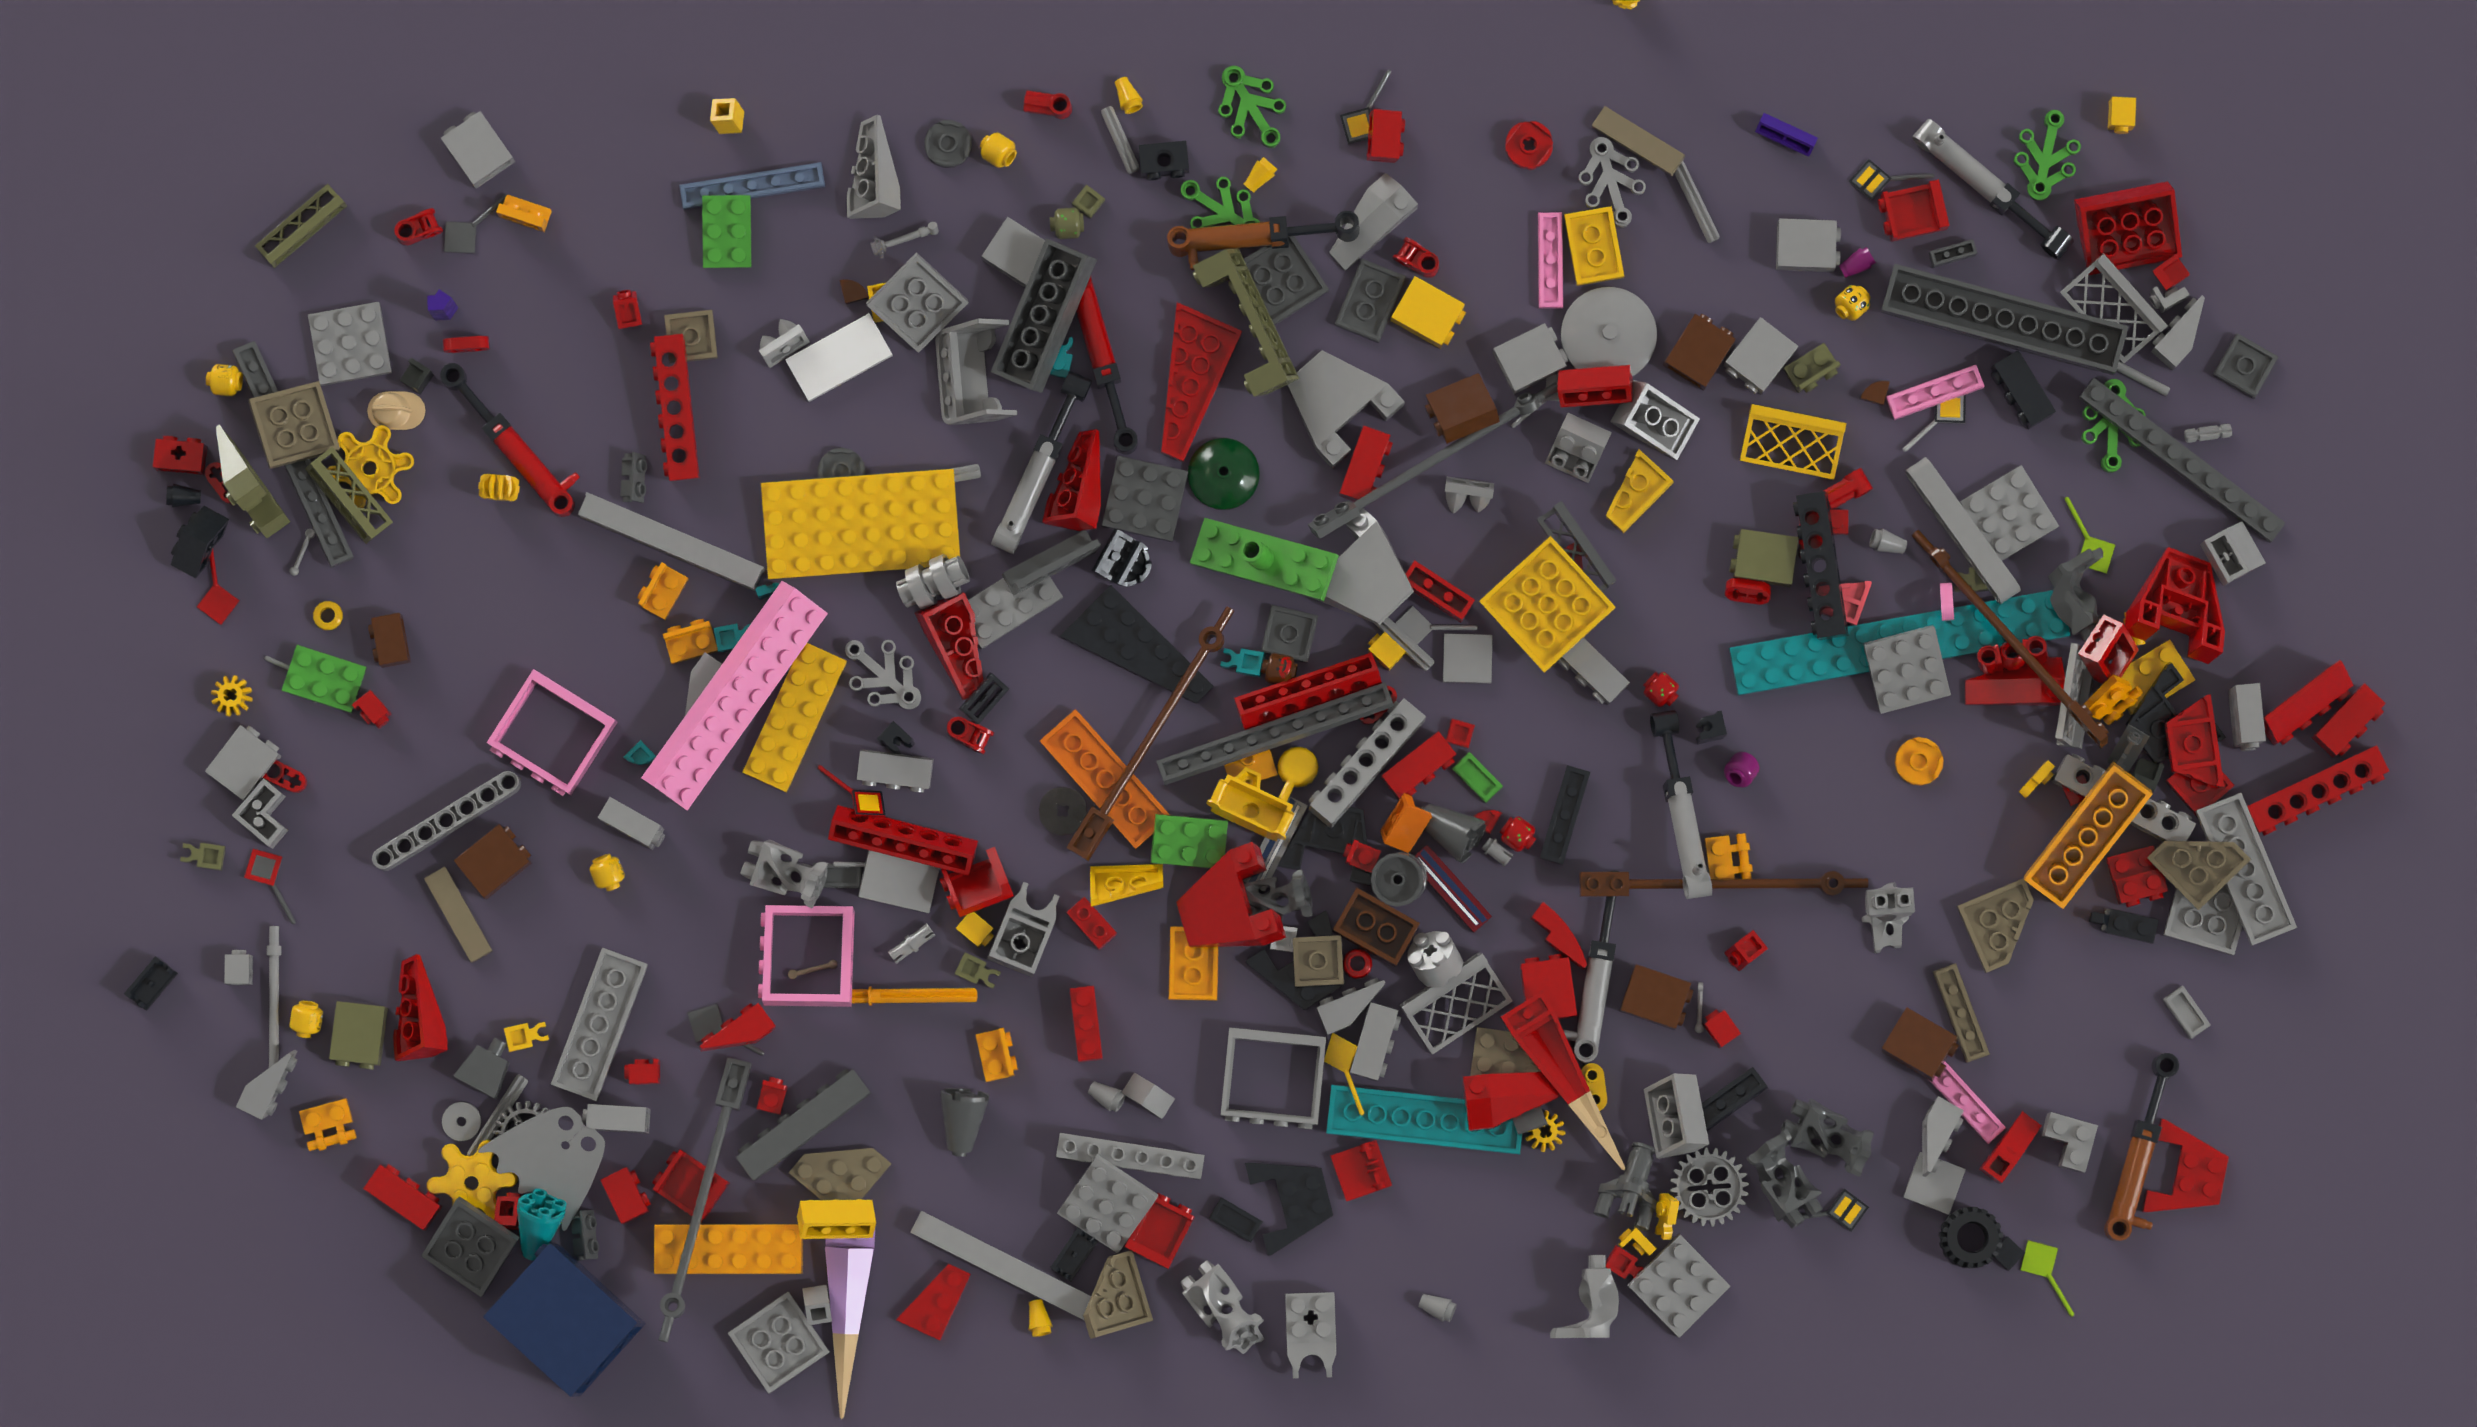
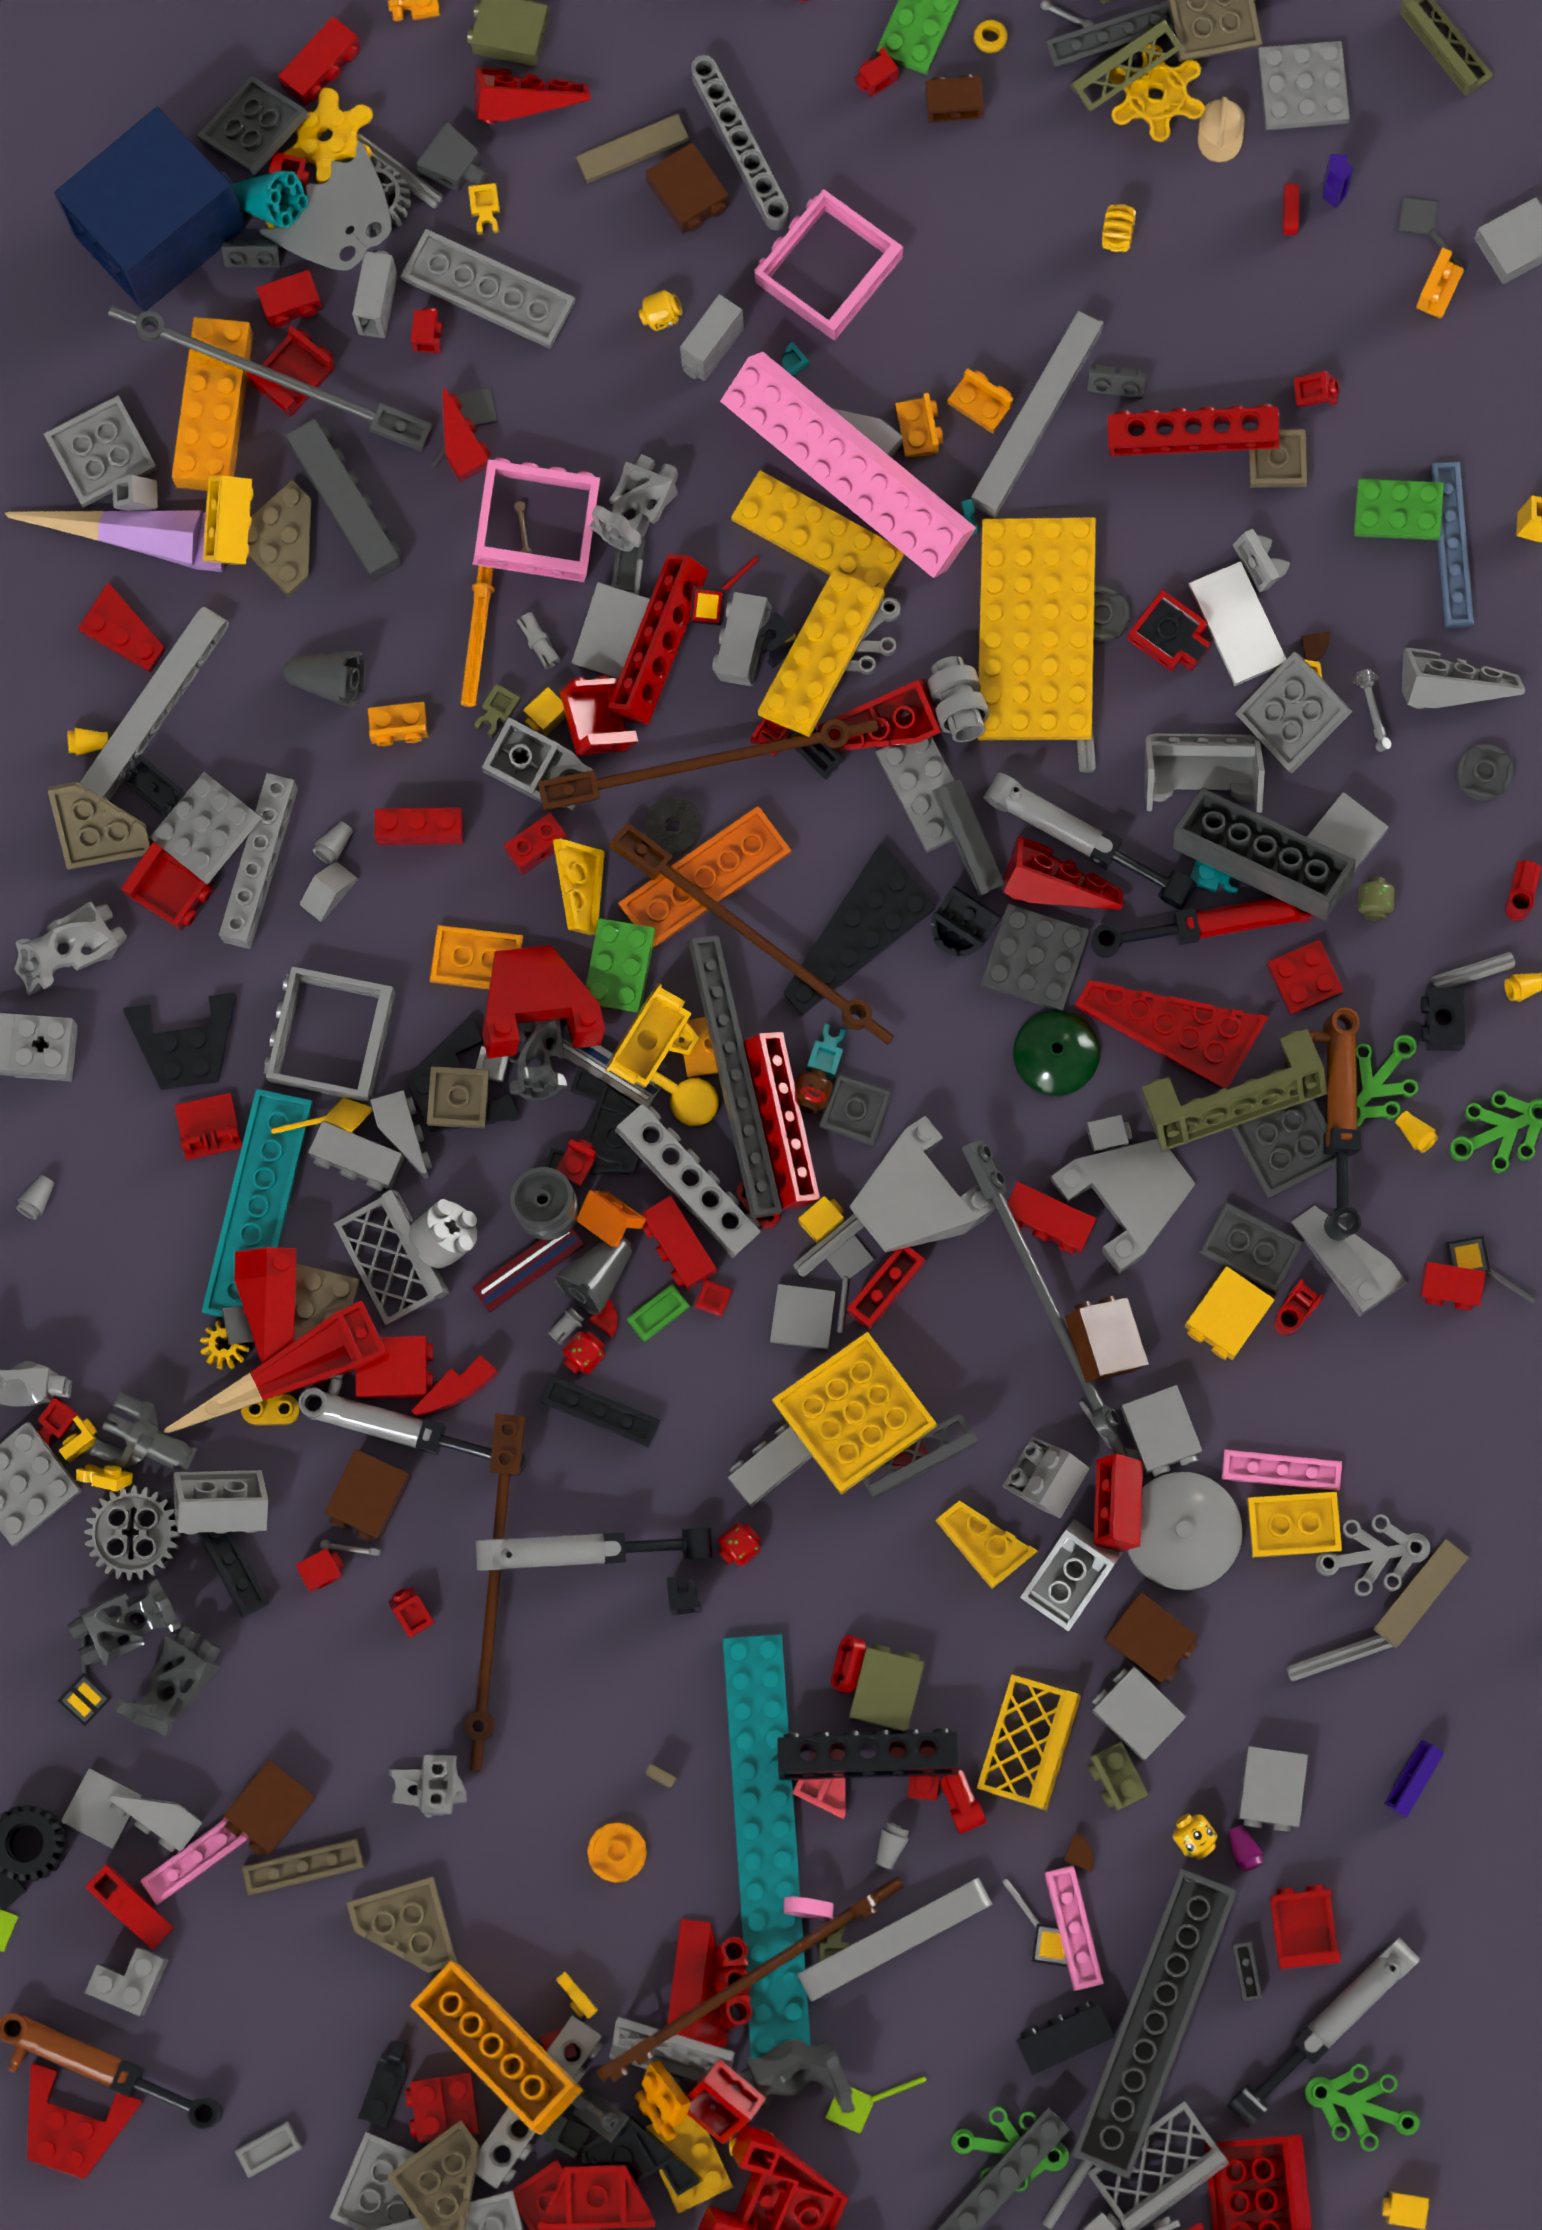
camera: 105 degrees right, 5 degrees down
red piece [394,208,443,246] -> none
pearl dark grey panel [400,358,434,394] -> none
red piece [440,363,580,517] -> none
light grey piece [442,1102,482,1141] -> none
teal plate [714,624,751,652] -> none
red bracket [757,1077,788,1115] -> none
yellow head [980,132,1017,168] -> none
olive tile [1072,185,1105,219] -> none
bright green plate [1190,518,1339,602] -> none
black tile [1209,1197,1263,1243] -> none
reddish brown brick [1332,888,1420,967] -> none
red piece [1343,949,1372,979] -> none
light grey tile [1445,476,1494,514] -> none
red plate [1505,121,1553,170] -> none
light orange plate [1704,833,1753,879] -> none
magenta head [1724,752,1760,788] -> none
piece [1849,159,1935,201] -> none
light grey plate [1863,625,1951,714] -> none
light grey plate [1960,465,2059,561] -> none
none -> reddish brown bar [538,719,878,811]
none -> dark tan tile [645,1764,677,1789]
none -> yellow plate [758,569,885,737]
none -> light grey brick [1086,1115,1132,1155]
none -> piece [1127,590,1211,673]
none -> red plate [1266,940,1344,1016]

